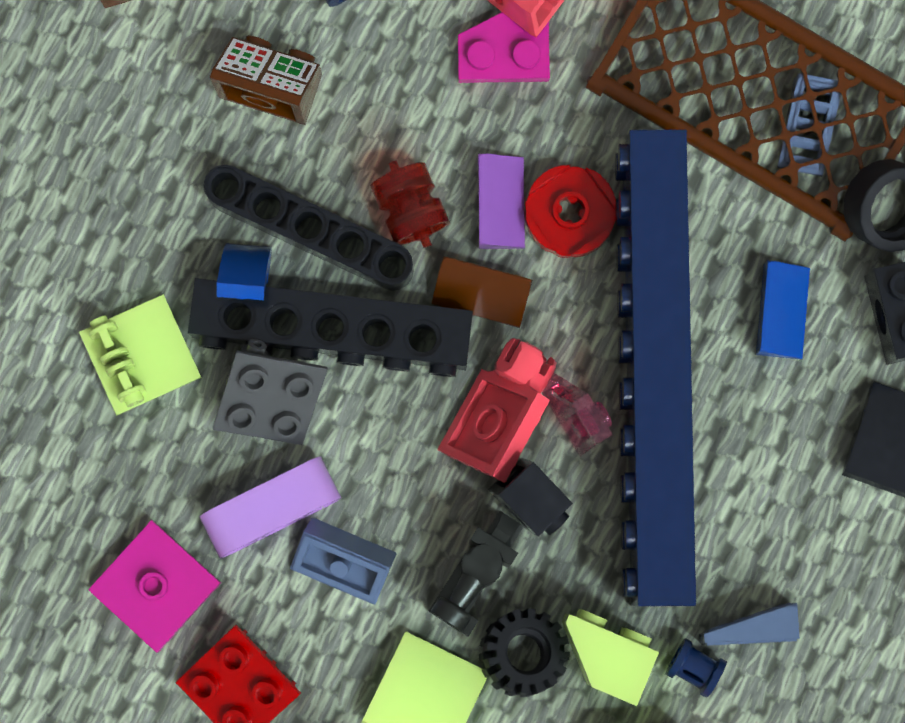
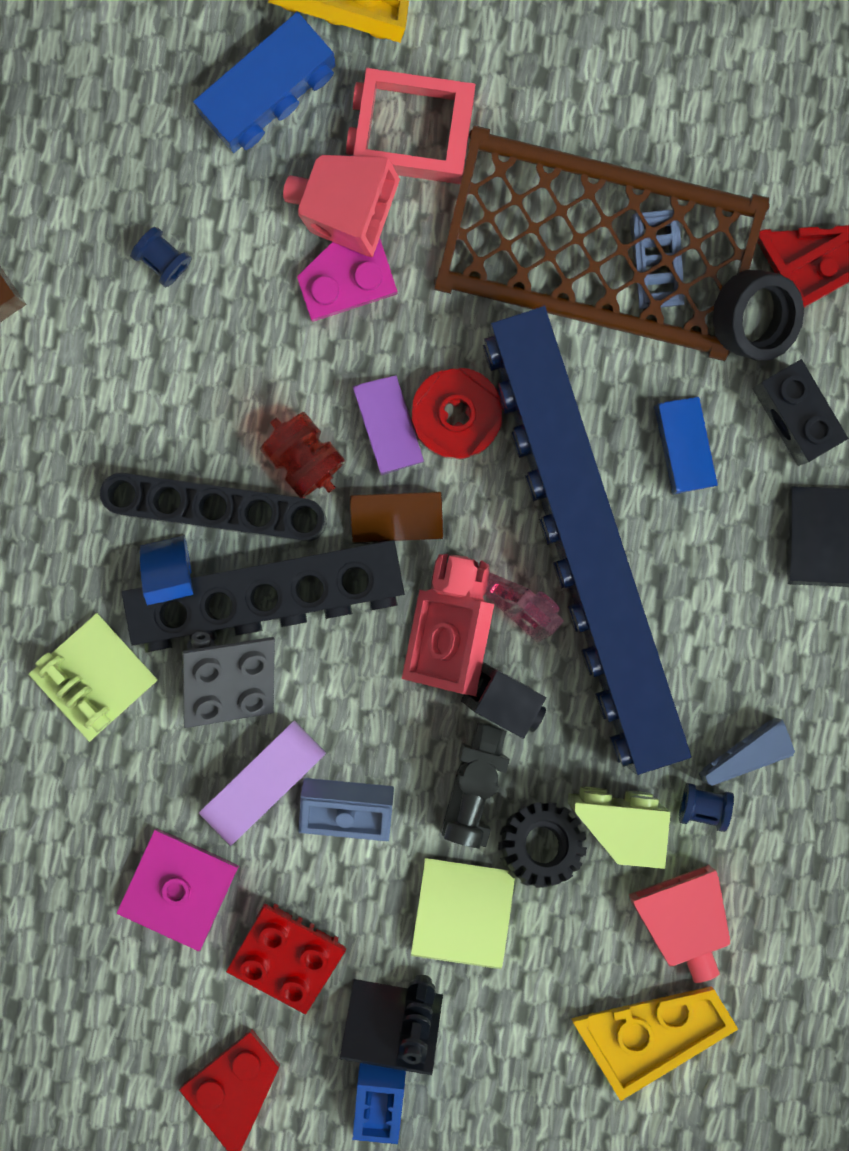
camera: 20 degrees left, 5 degrees up
reddish brown slope [210,35,322,125] -> none

